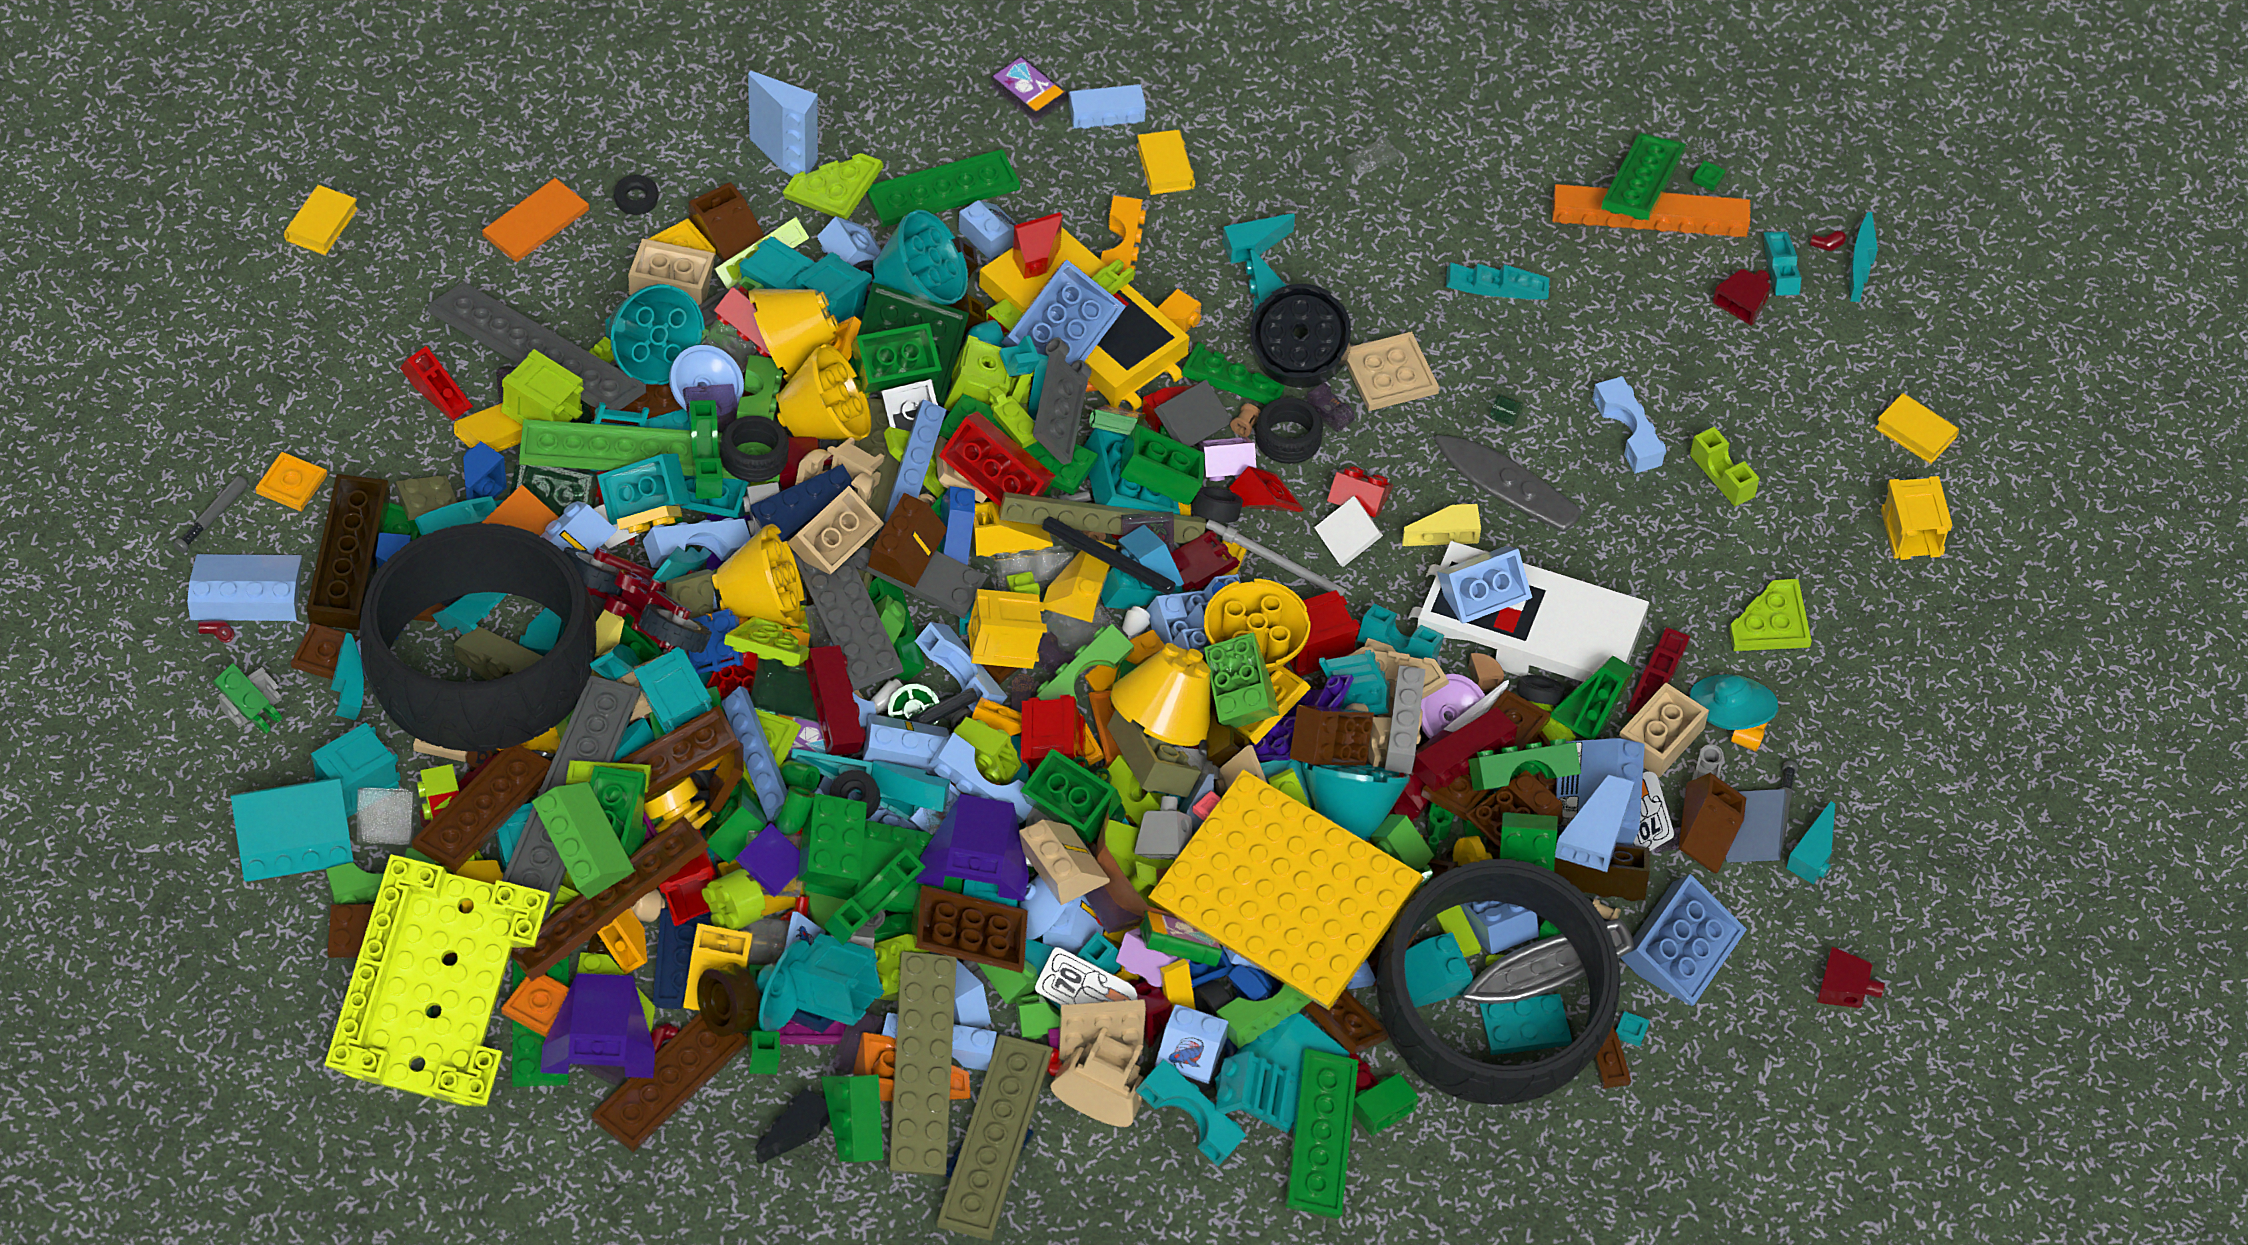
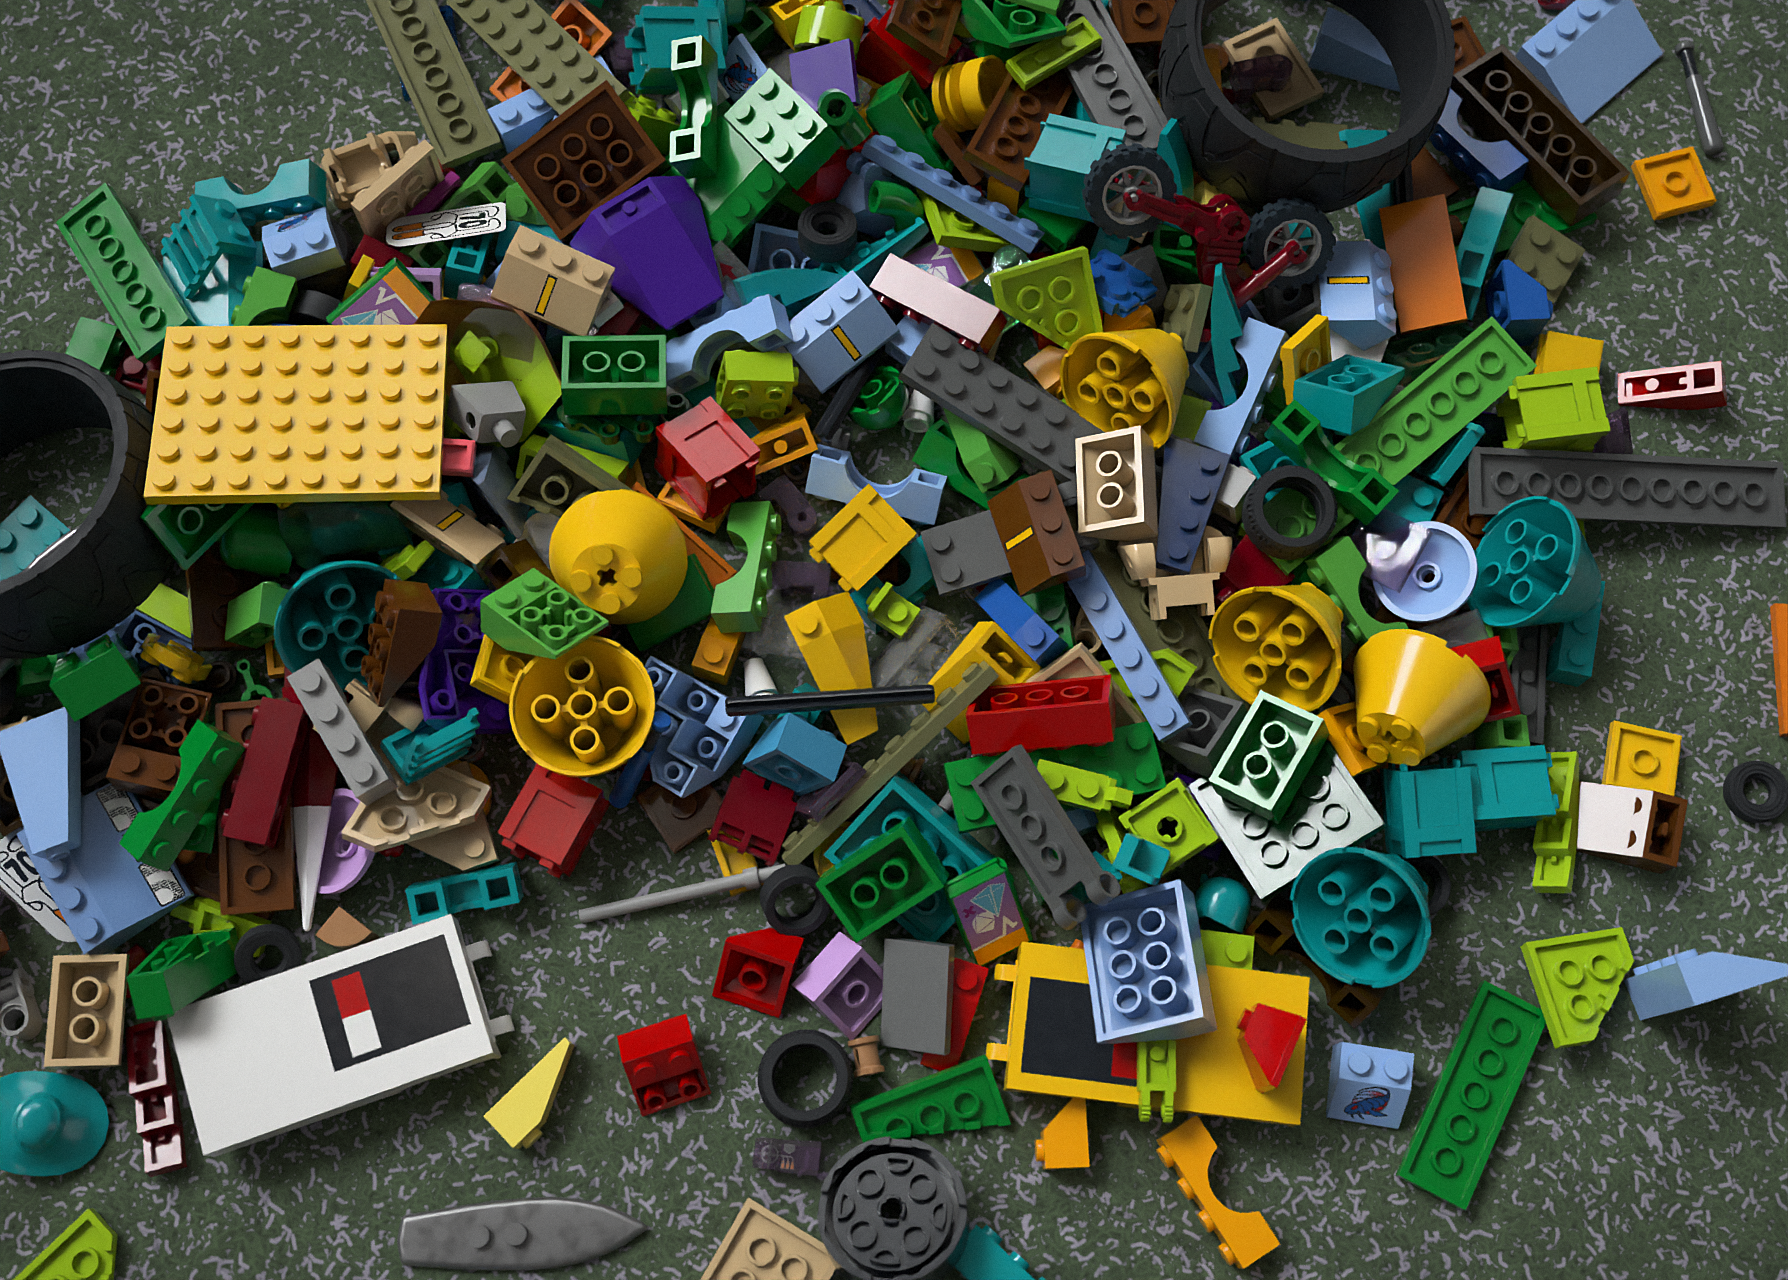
camera: 140 degrees right, 20 degrees up
tan slope [629,239,715,306] -> none
light blue slope [817,216,881,266] -> none
white tile [1314,496,1383,567] -> none
light blue slope [1437,546,1532,624] -> none

